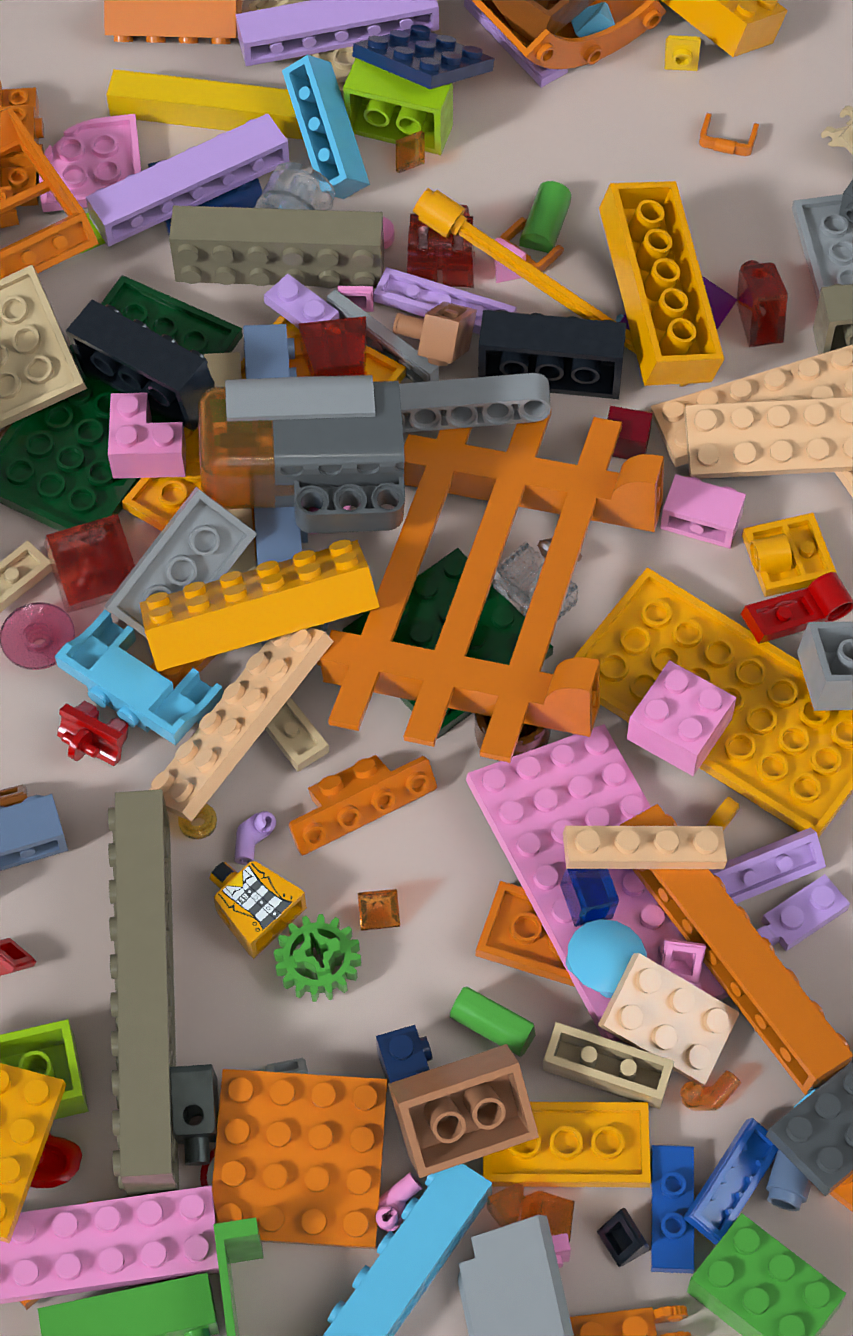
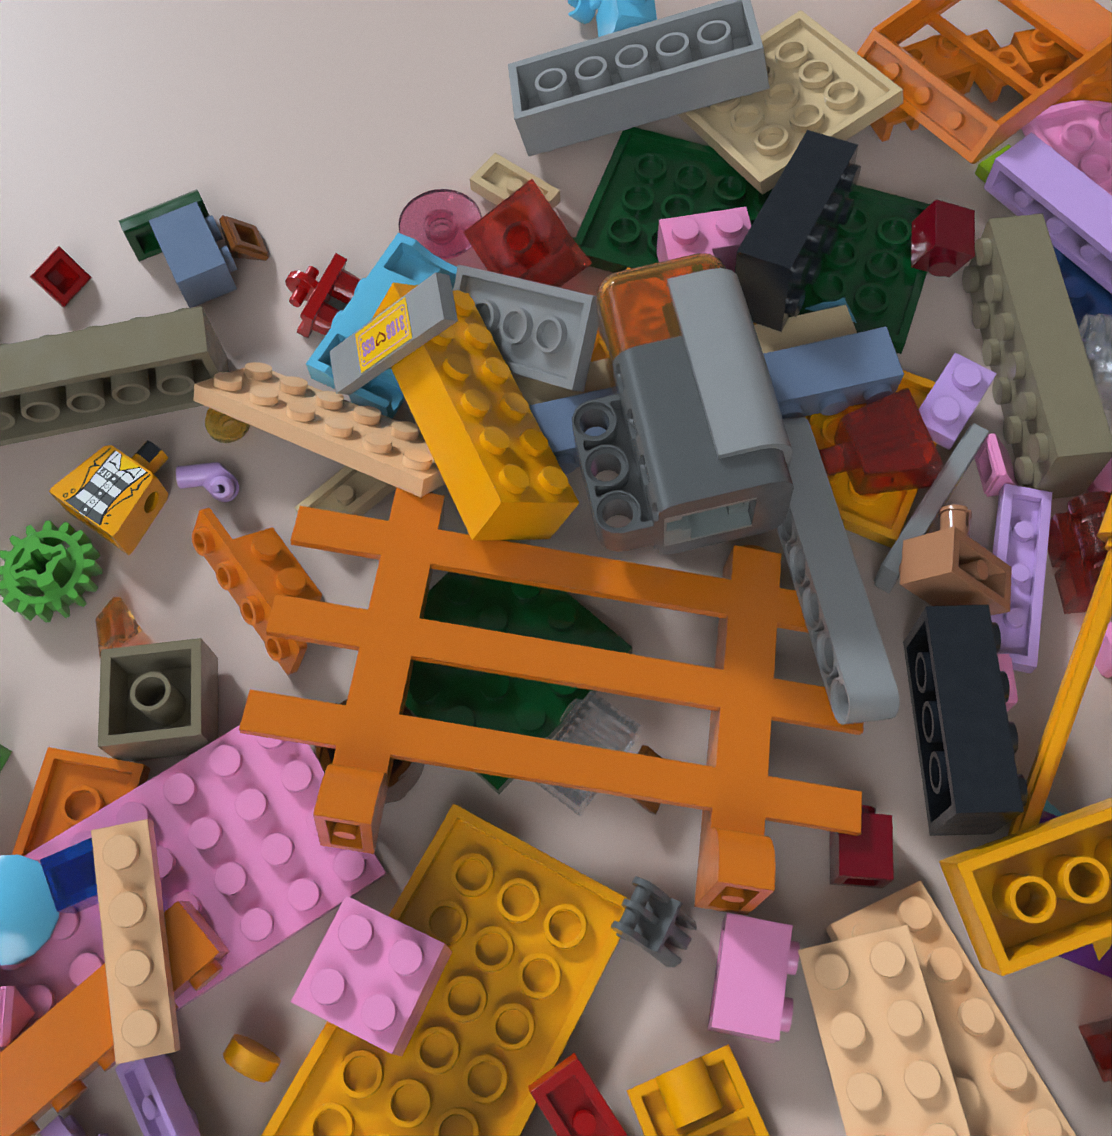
camera: 85 degrees right, 5 degrees up
none -> dark tan brick [98,638,218,762]
none -> light grey tile [329,272,458,395]
none -> dark grey arm [611,876,697,967]
none -> dark red brick [911,199,975,278]

